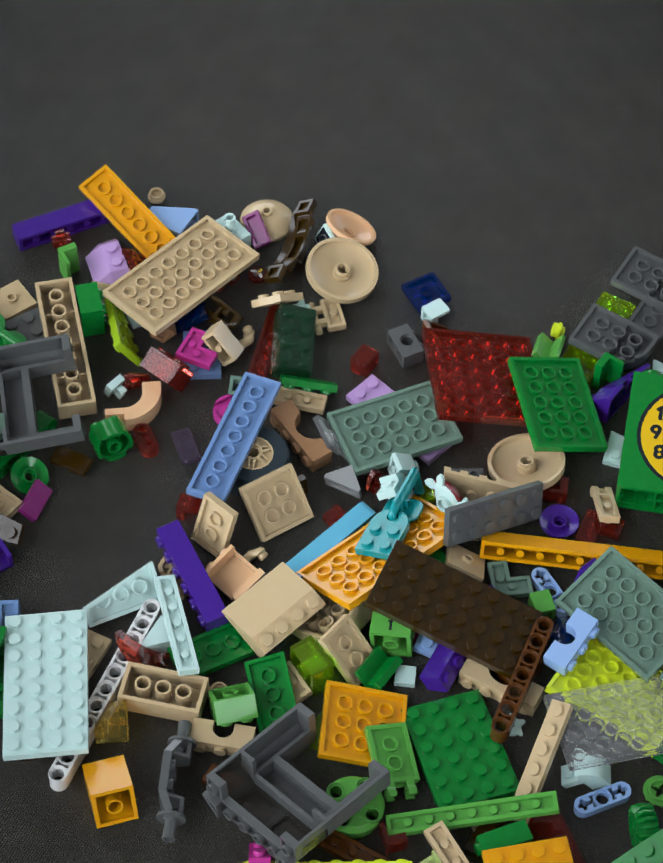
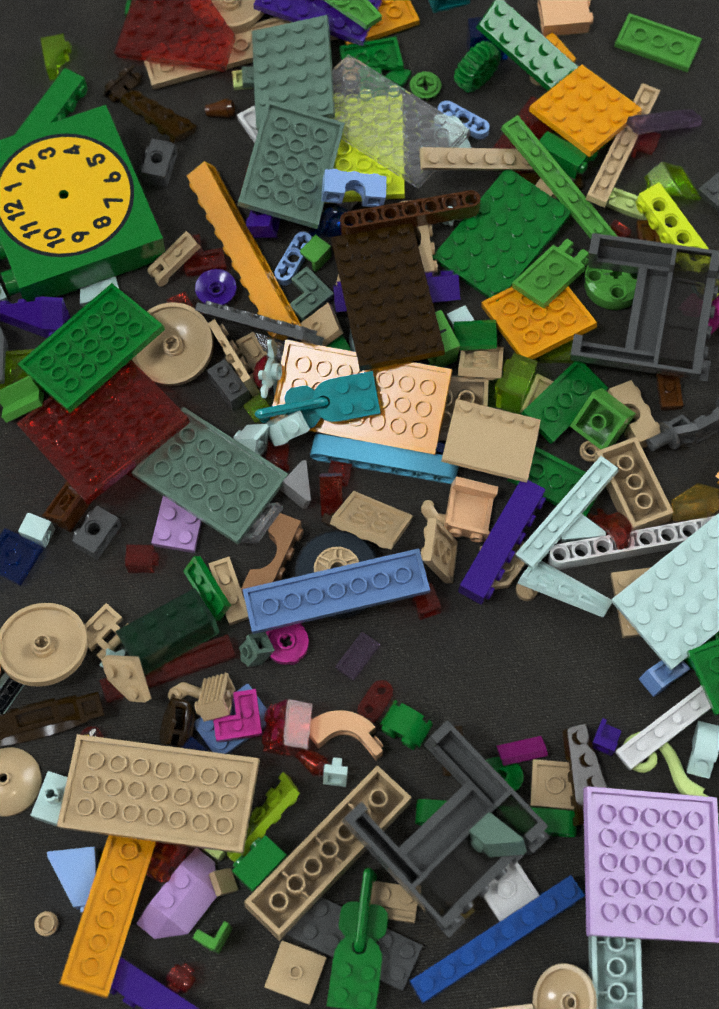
camera: 120 degrees left, 15 degrees up
magenta tile [242,210,272,250] -> none
green panel [592,352,625,390] -> none
none -> clear red slope [319,473,343,517]

